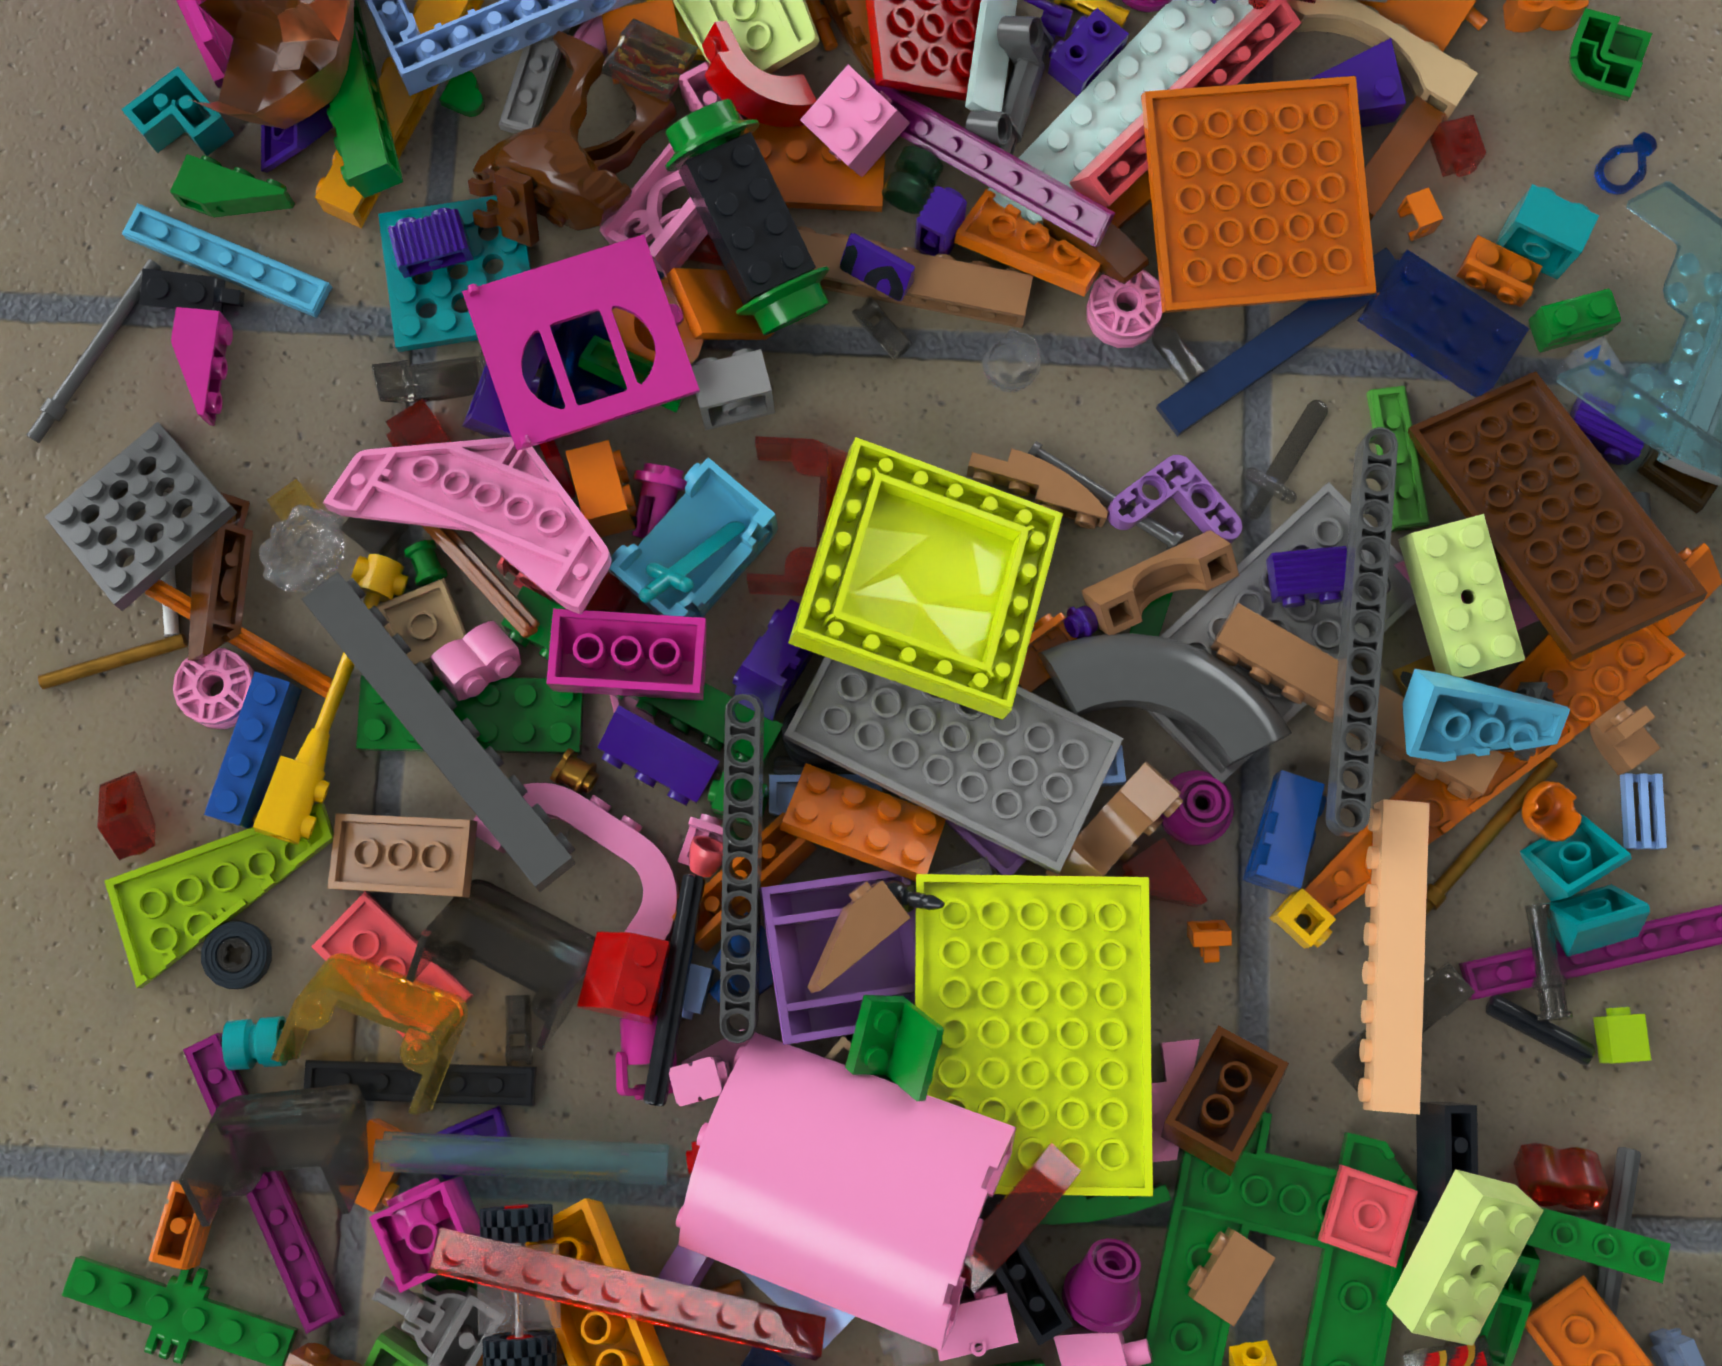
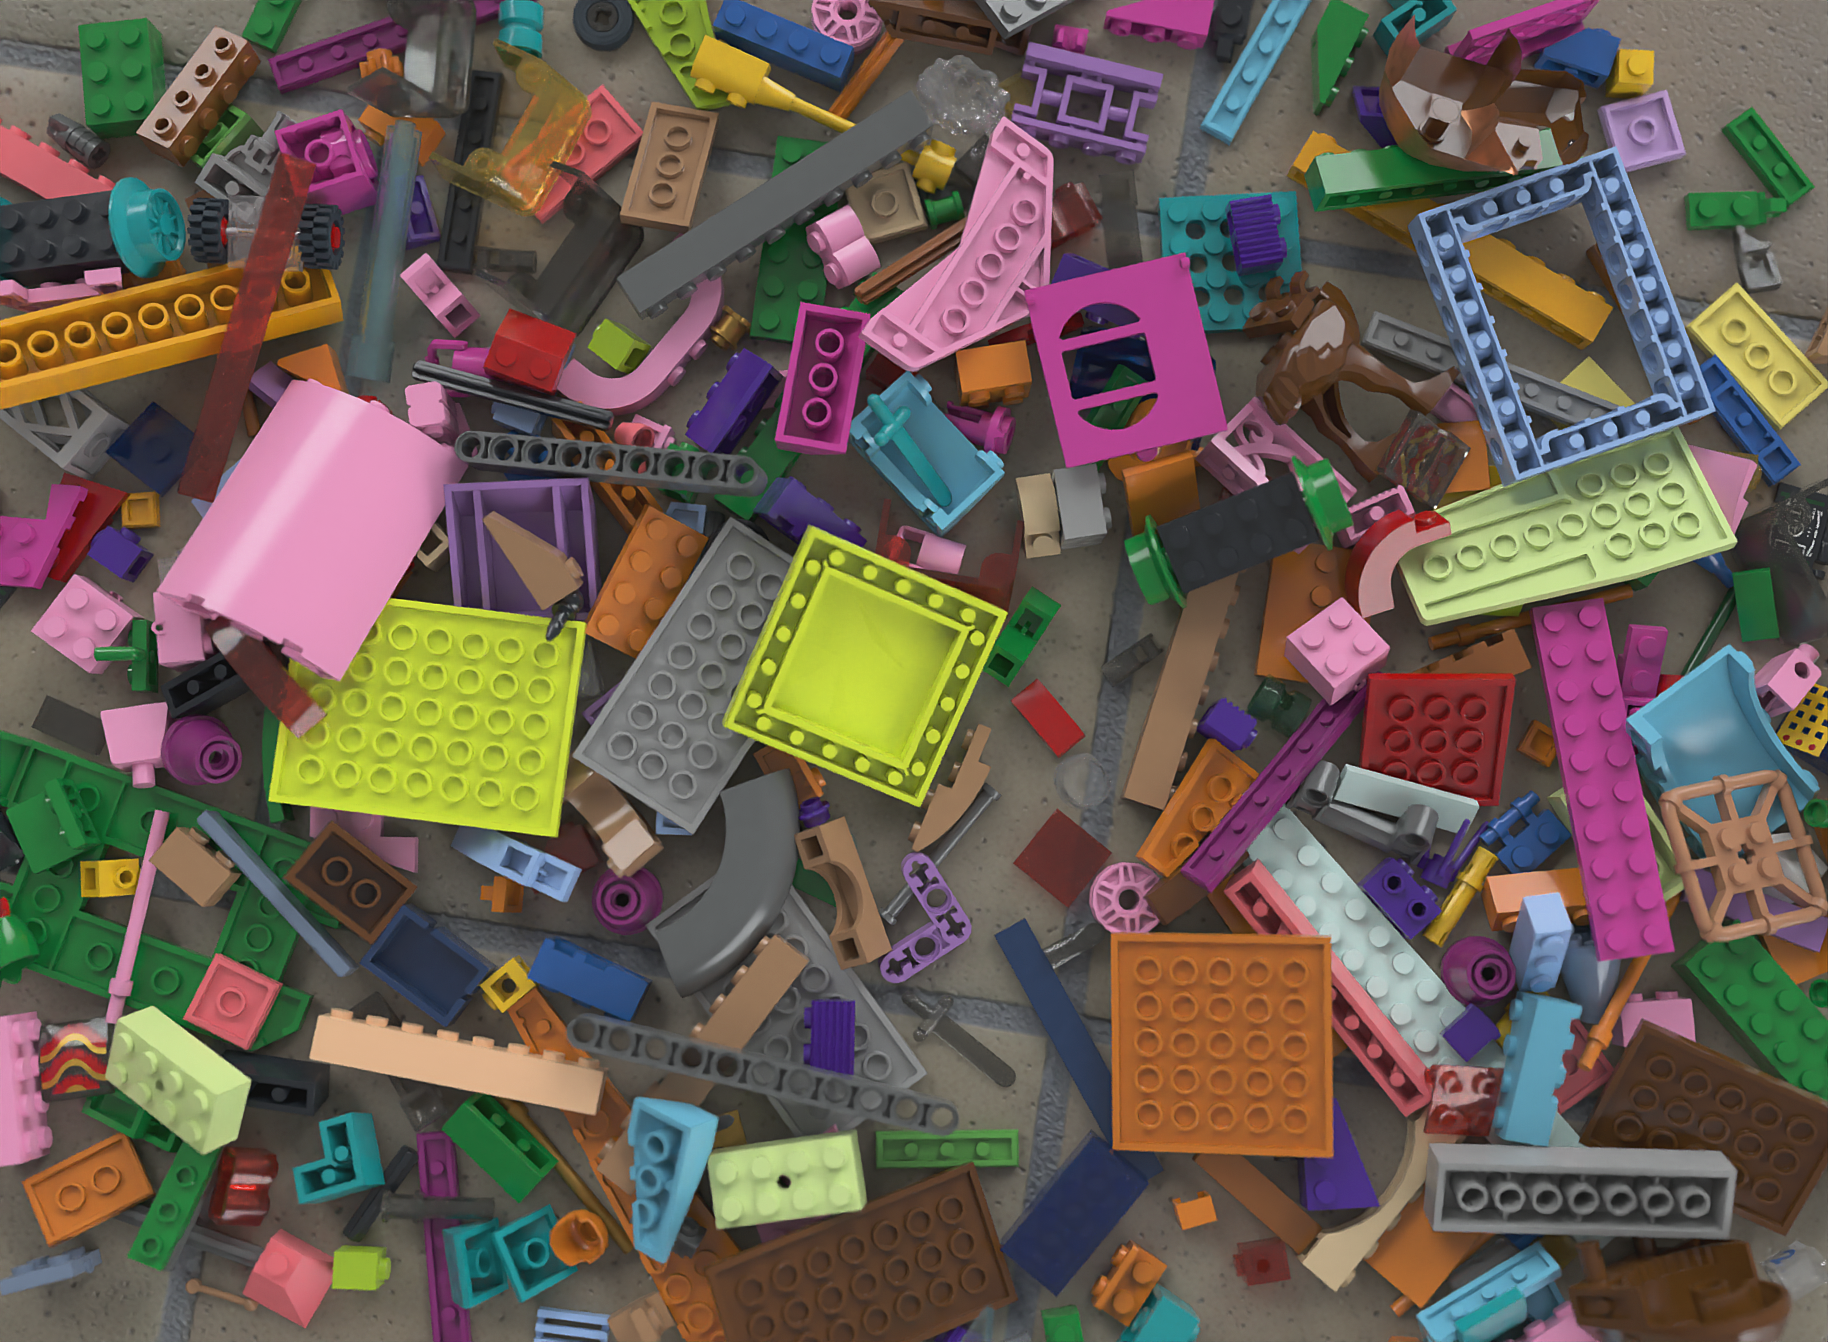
camera: 95 degrees right, 5 degrees up
green tile [439,71,485,117] -> none
dark purple slope [840,233,915,301] -> none
green bracket [845,995,944,1101] -> none
none -> bright pink bar [105,810,170,1024]
none -> medium nougat hinge [185,1278,258,1311]
none -> sand blue tile [197,810,360,977]
none -> coral slope [242,1229,334,1328]
none -> orange slope [276,344,349,394]
none -> teal brick [293,1112,385,1204]
none -> orange gear [359,49,405,91]
none -> dark blue piece [359,903,497,1028]
none -> bright pink brick [400,253,481,338]
none -> green brick [441,1092,559,1204]
none -> light blue slope [451,825,582,902]
none -> lime brick [587,318,652,374]
none -> bright pink piece [887,526,966,587]
none -> green brick [982,586,1061,687]
none -> red slope [1010,679,1086,759]
none -> medium lavender fence [1011,42,1163,165]
none -> clear red tile [1013,808,1112,908]
none -> tan brick [1015,473,1061,559]
none -> dark pink tile [1051,24,1089,55]

